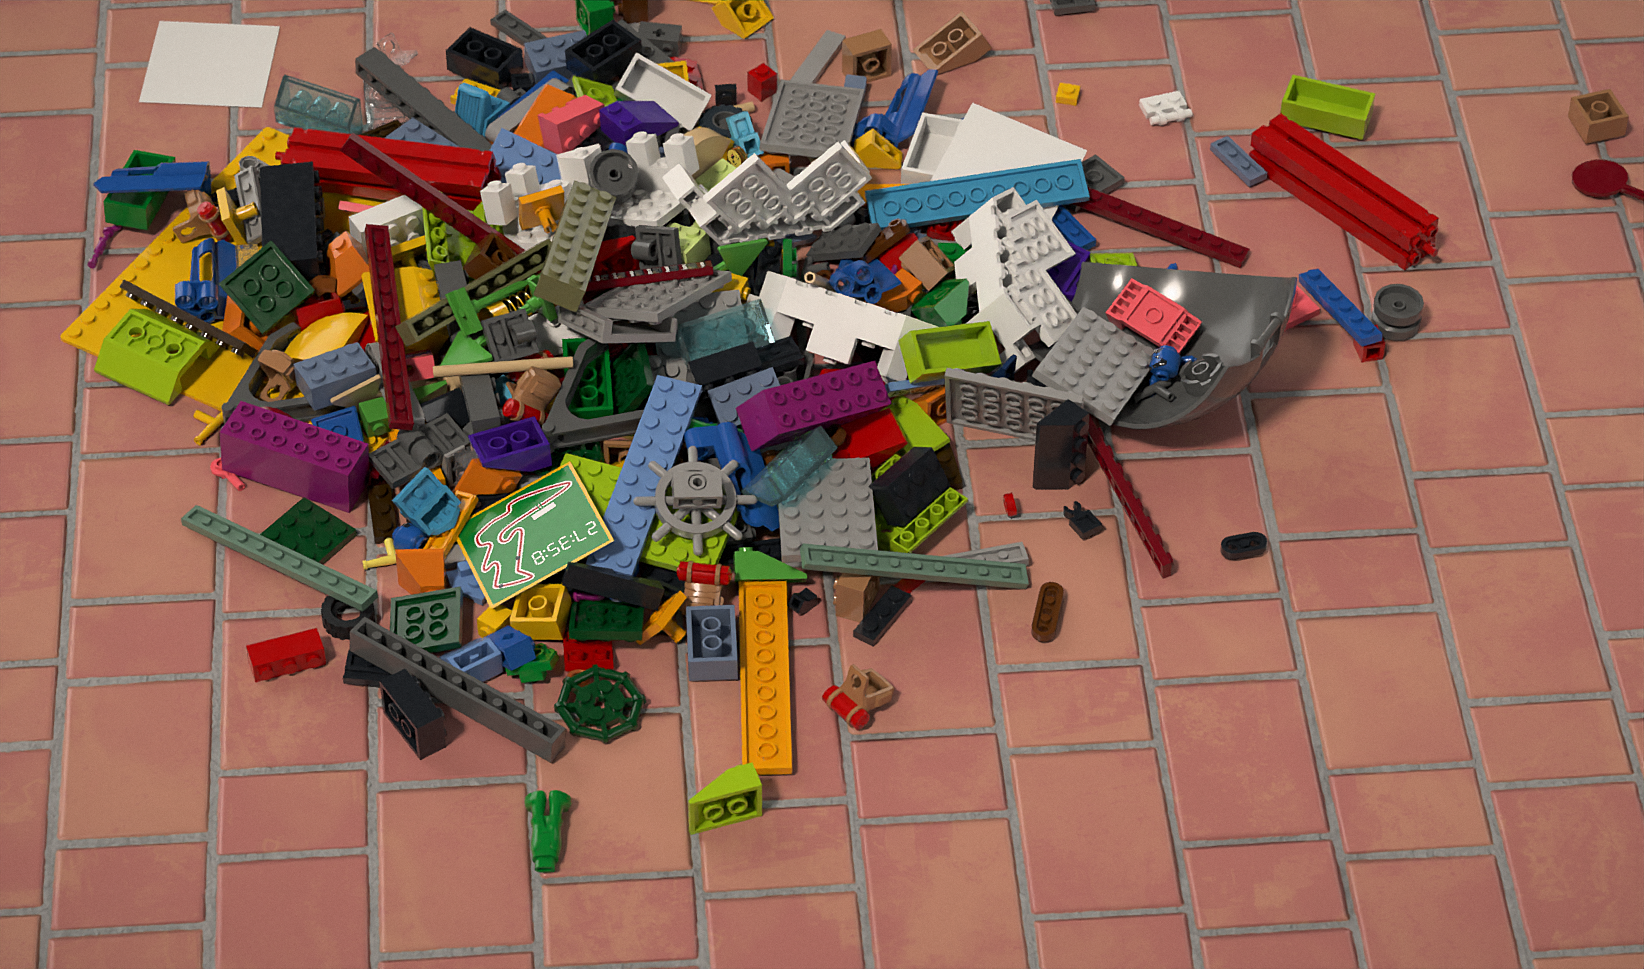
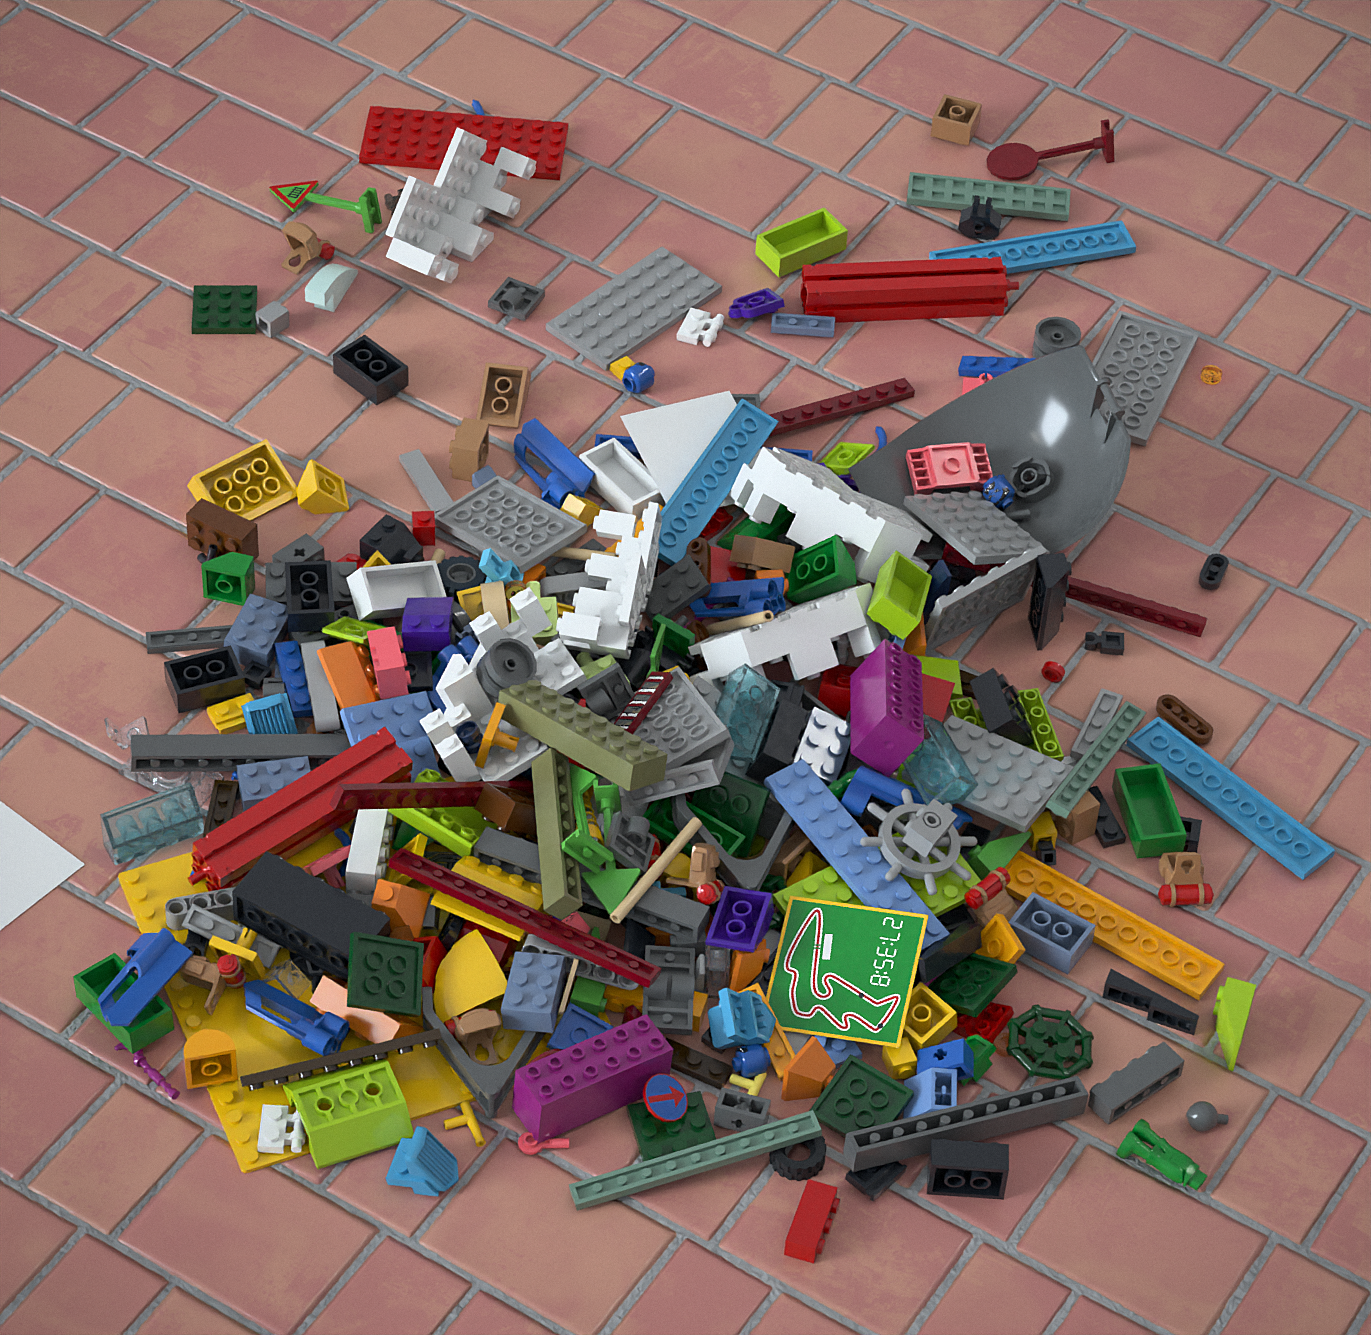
camera: 55 degrees left, 0 degrees up
none -> light orange brick [184,1029,238,1089]
none -> white plate [257,1104,306,1154]
none -> black slope [359,514,420,565]
none -> dark azure piece [386,1126,459,1197]
none -> light grey plate [546,246,722,371]
none -> blue head [622,362,655,394]
none -> blue piece [643,1073,688,1122]
none -> dark grey brick [714,1087,771,1132]
none -> dark purple plate [728,288,785,318]
none -> sand green plate [906,172,1071,221]
none -> dark azure plate [929,220,1136,274]
none -> black hinge [958,195,1002,240]
none -> yellow brick [1026,811,1057,851]
none -> dark grey brick [1088,1041,1185,1125]
none -> light grey plate [1092,310,1199,446]
none -> black slope [1102,969,1199,1035]
none -> green piece [1112,763,1187,859]
none -> dark azure plate [1126,716,1335,880]
none -> black bracket [1180,816,1202,853]
none -> dark grey piece [1186,1101,1229,1132]
none -> clear orange tile [1200,365,1222,385]

